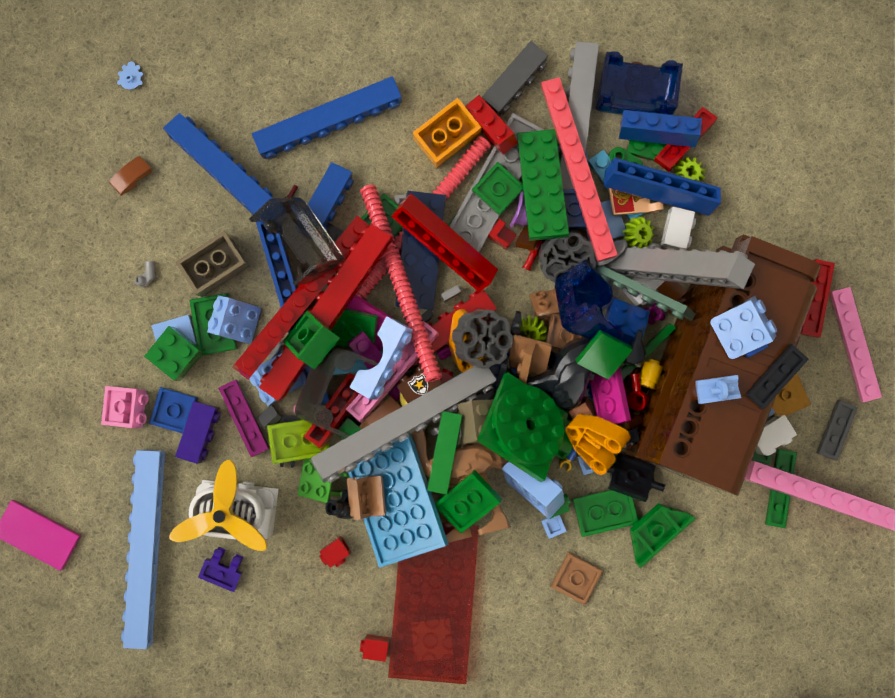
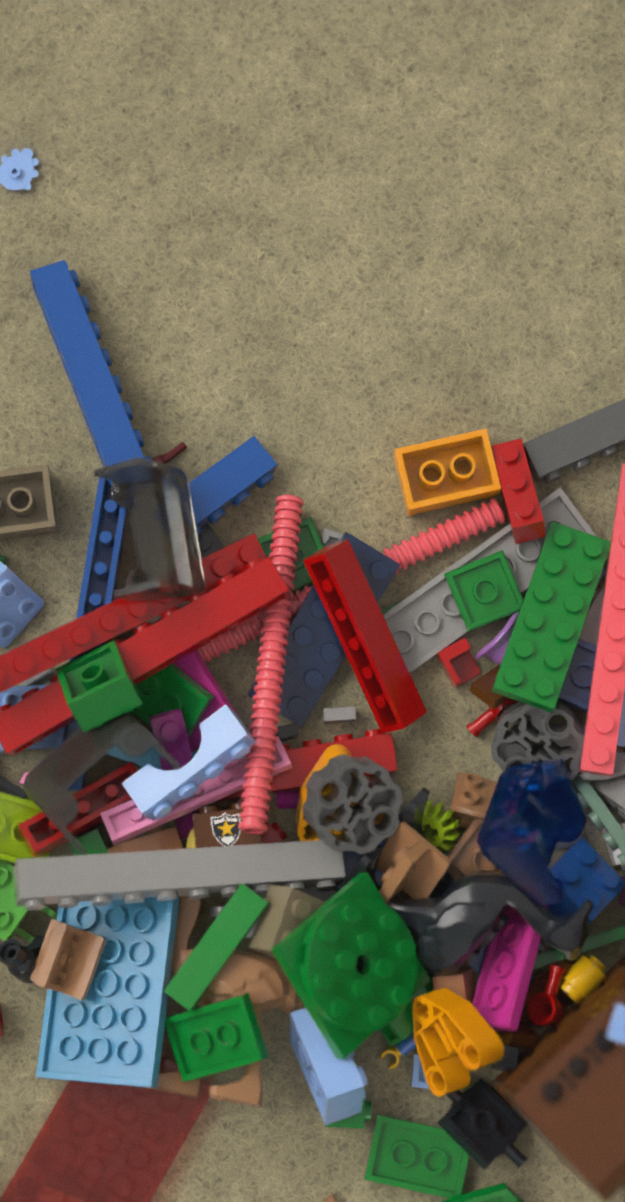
camera: 25 degrees right, 5 degrees down
blue brick [251,76,402,159] -> none
light blue tile [541,515,567,539] -> none
green tile [576,330,633,380] -> none

